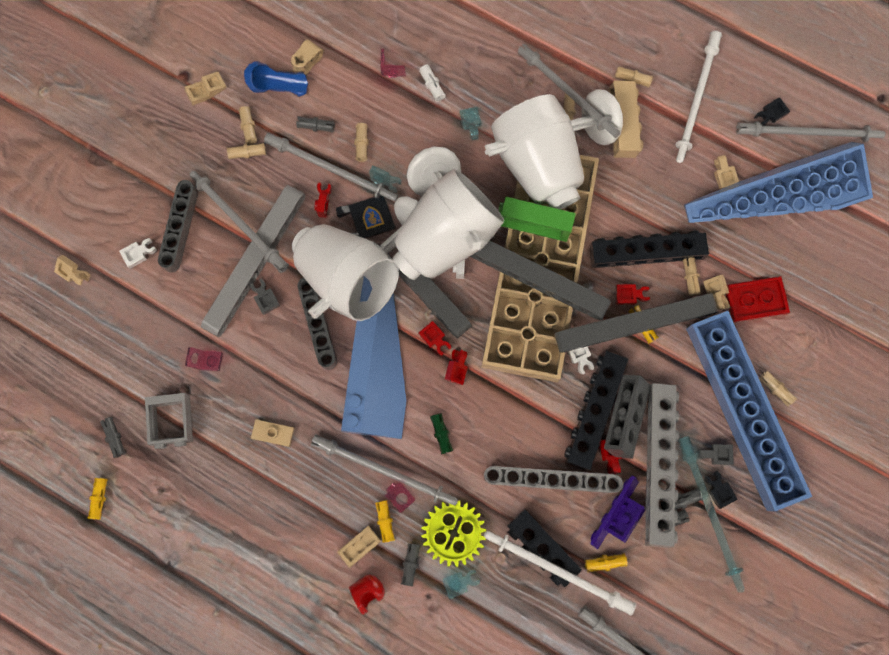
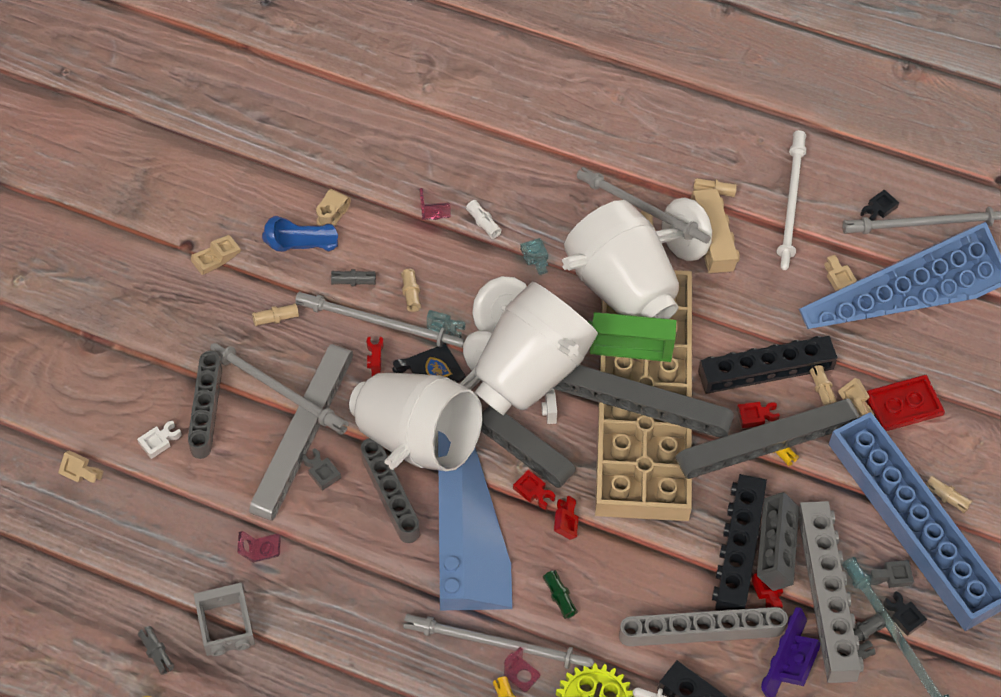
camera: 10 degrees left, 20 degrees down
tan pin [238,106,257,145] -> none
tan plate [251,419,295,447] -> none
white plate [567,346,594,374] -> none

